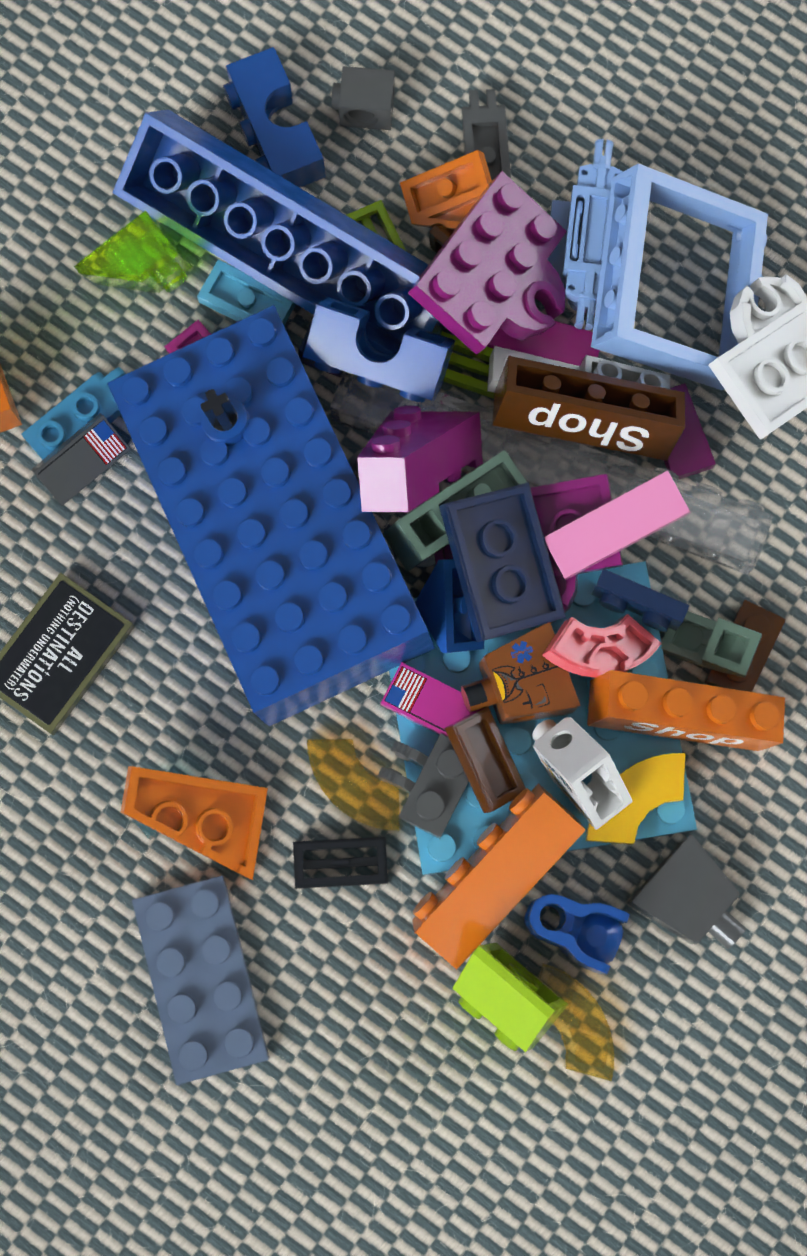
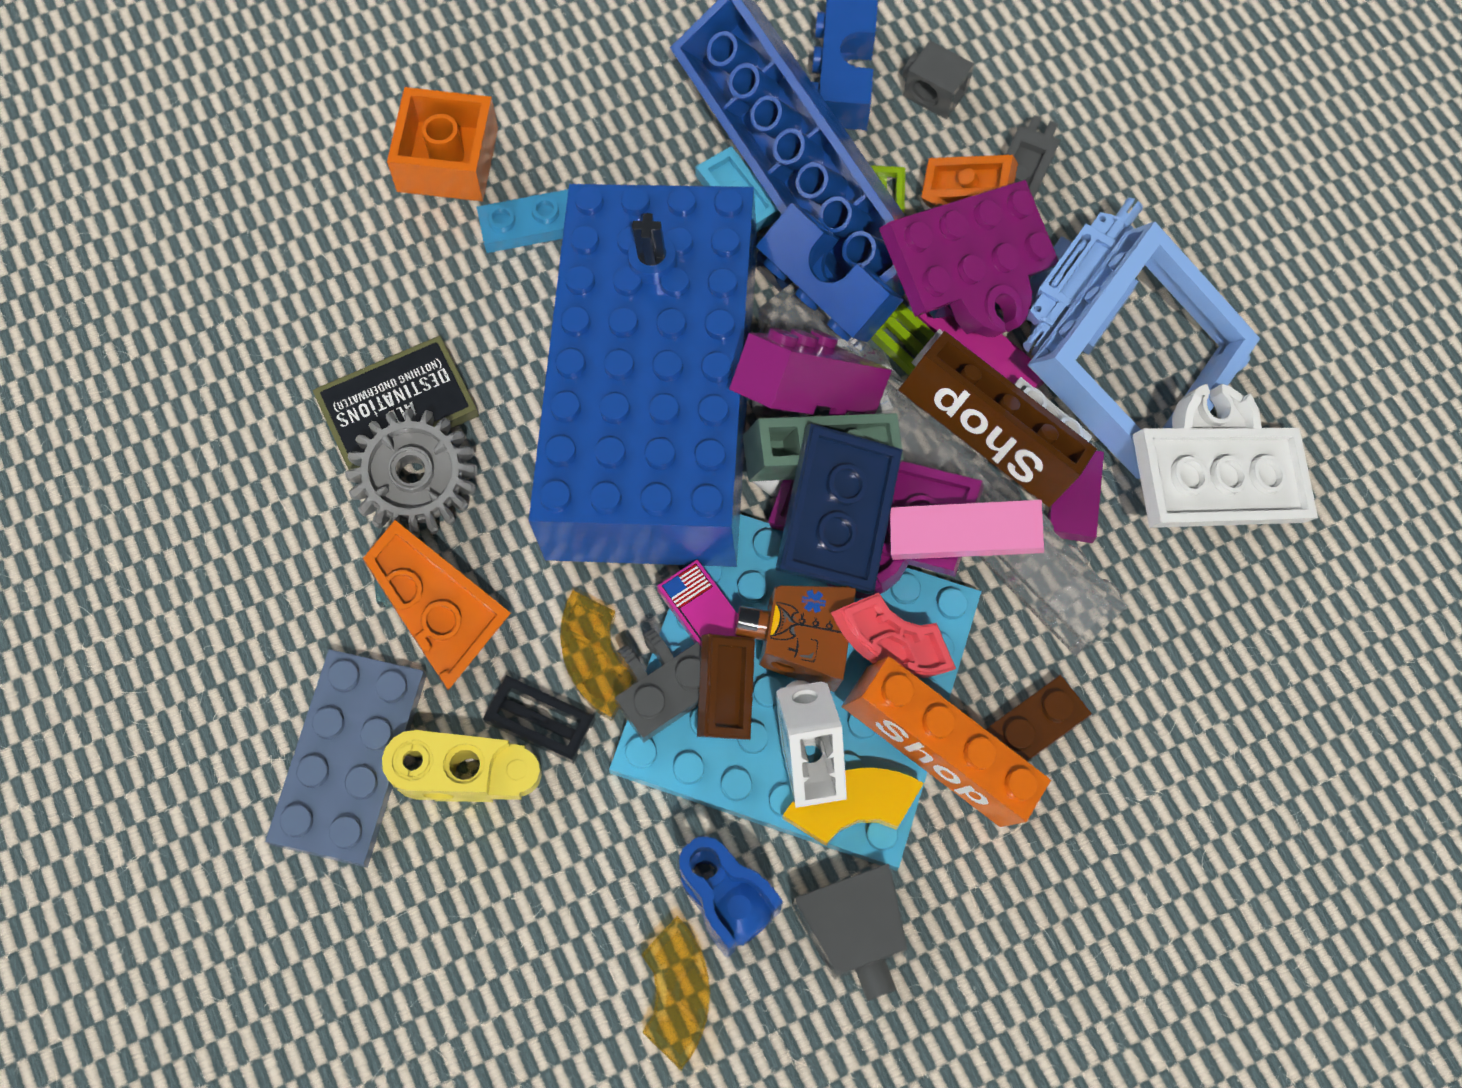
camera: 25 degrees right, 10 degrees down
dark grey tile [31,413,131,506] -> none
clear neon green slope [74,210,193,293] -> none
orange brick [412,783,586,970] -> none
blue slope [415,559,484,653] -> none
lime slope [452,942,569,1052] -> none
dark blue plate [591,569,690,632] -> none
sand green slope [661,611,762,678] -> none
none -> light grey gear [345,408,478,537]
none -> light yellow piece [382,730,542,802]

